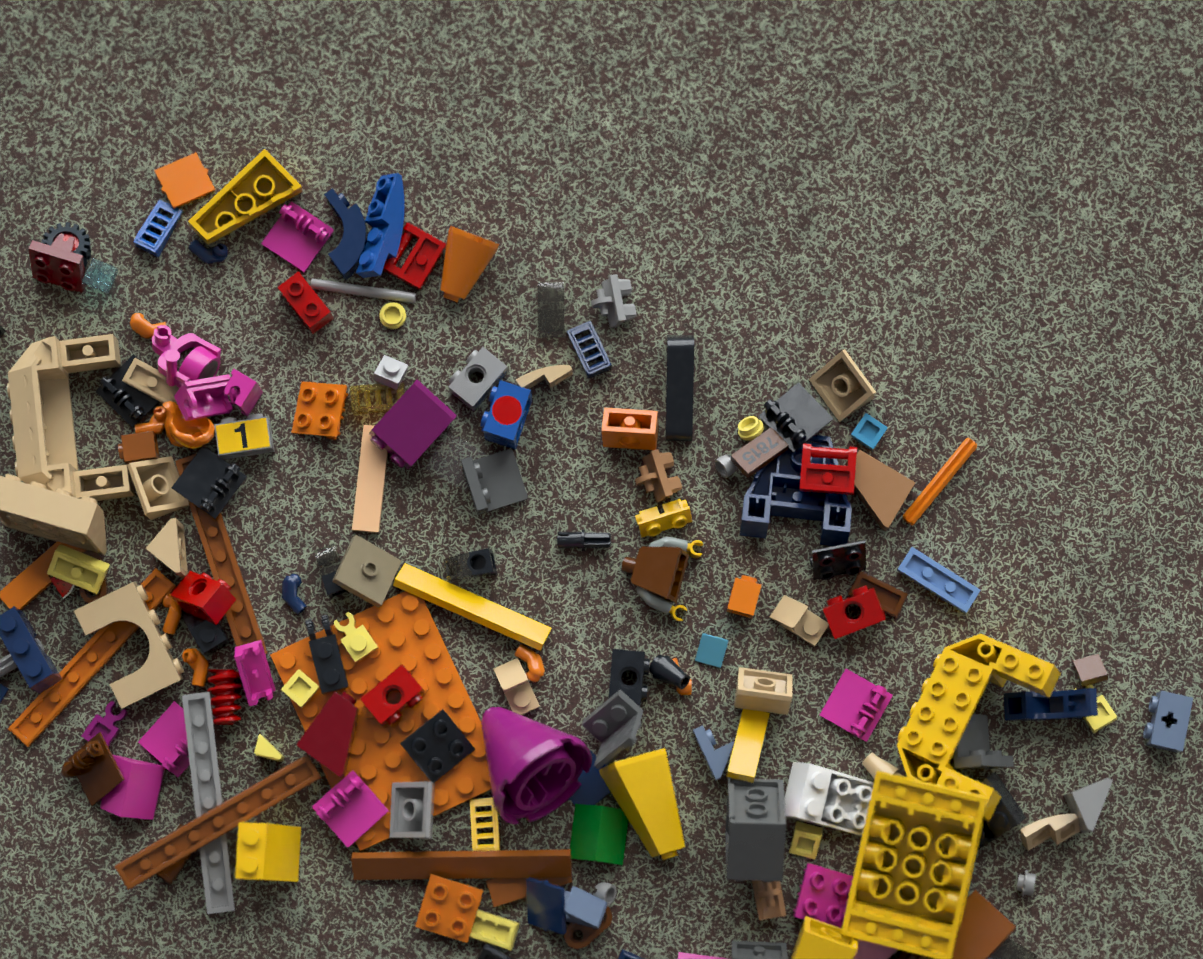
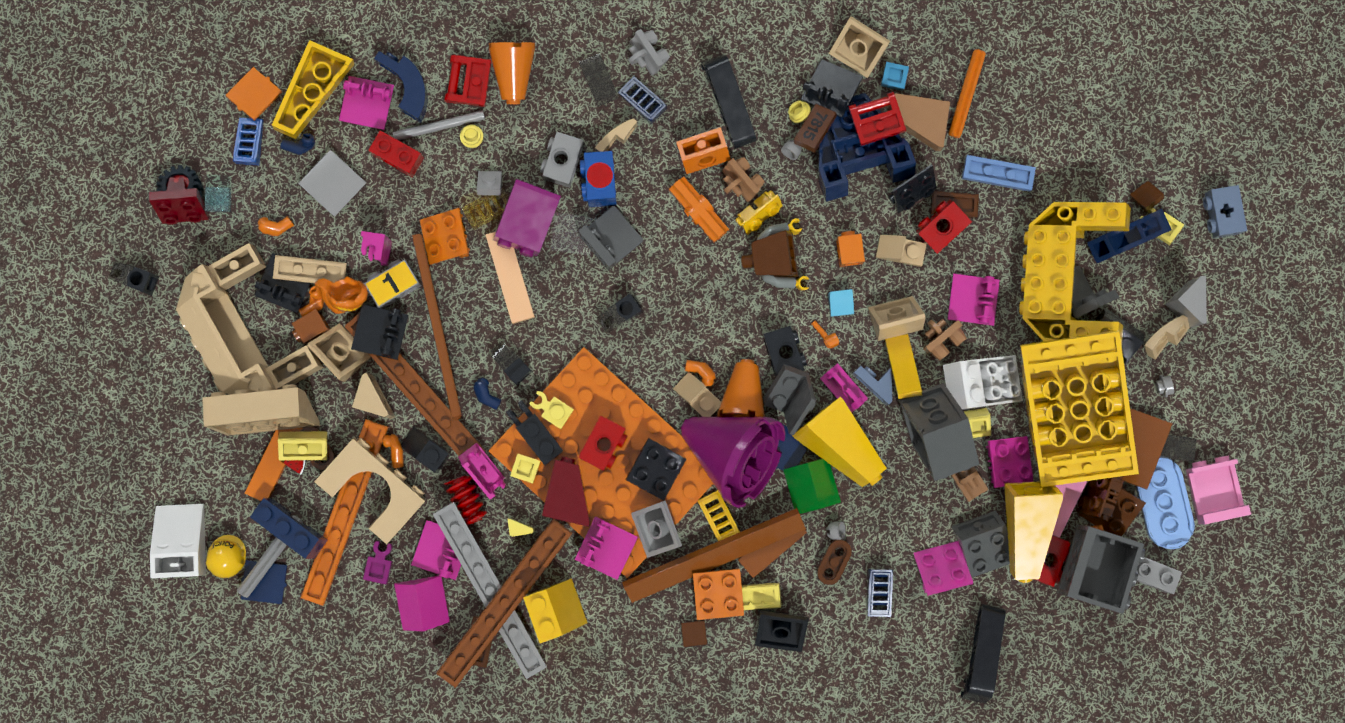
camera: 30 degrees left, 5 degrees up
reddish brown hinge [61,732,125,806] -> none
dark pink piece [152,325,221,389] -> none
red brick [170,571,236,625] -> none
dark pink hinge [174,374,236,421] -> none
orange arm [182,648,209,687] -> none
dark tan plate [332,535,401,608] -> none
blue slope [356,173,404,278] -> none
yellow tile [393,563,551,651] -> none
dark blue piece [526,877,566,934] -> none
black axle [557,530,611,551] -> none
sand blue slope [564,887,608,929] -> none
black cone [649,655,690,689] -> none
tan cone [862,752,903,780] -> none
none -> light grey slope [298,150,366,217]
none -> dark orange tile [412,234,461,421]
none -> orange piece [669,177,729,243]
none -> reddish brown tile [681,620,707,647]
none -> orange cone [717,359,765,417]
none -> dark pink hinge [820,363,868,413]
none -> medium nougat hips [923,319,967,361]

